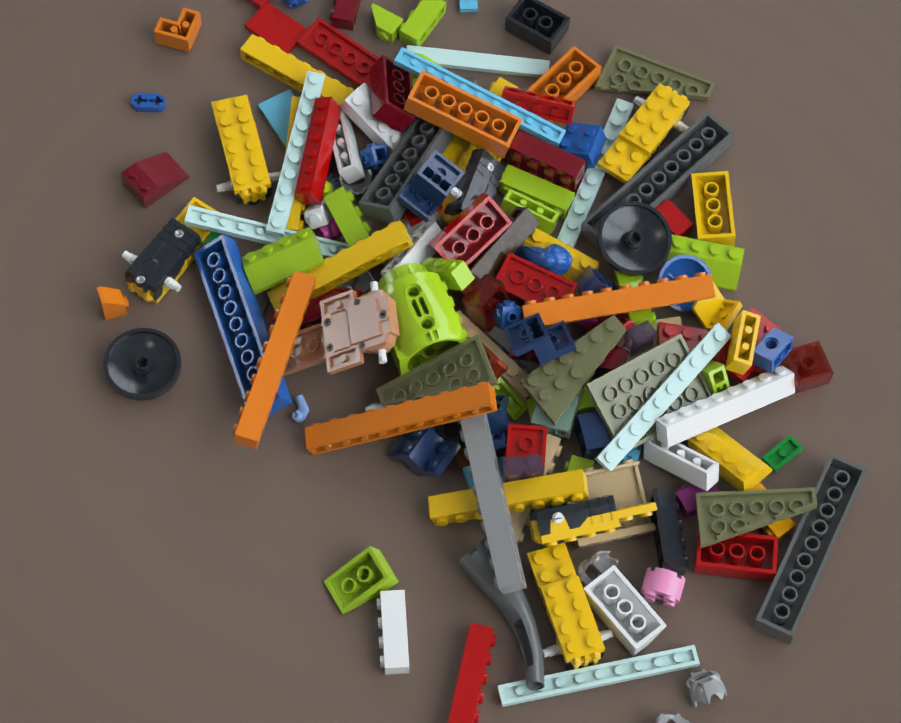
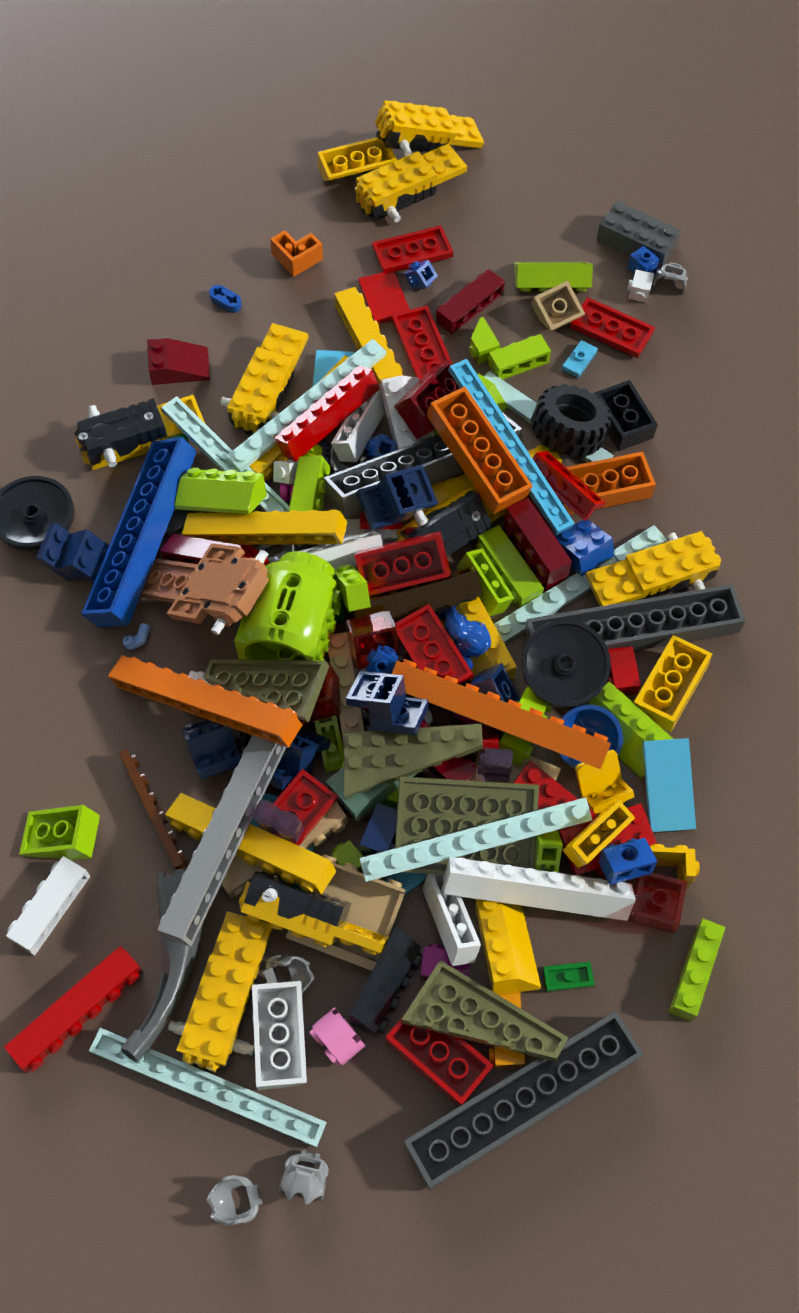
camera: 35 degrees right, 0 degrees up
orange slope [96,286,129,321] -> none
orange brick [232,270,316,450] -> none
olive wing [594,45,715,101] -> none
none -> dark blue bracket [36,522,109,584]
none -> reddish brown plate [119,749,187,870]
none -> black tyre [531,384,612,458]
none -> medium azure tile [642,738,696,832]
none -> yellow bracket [650,844,700,890]
none -> lime brick [668,918,726,1022]

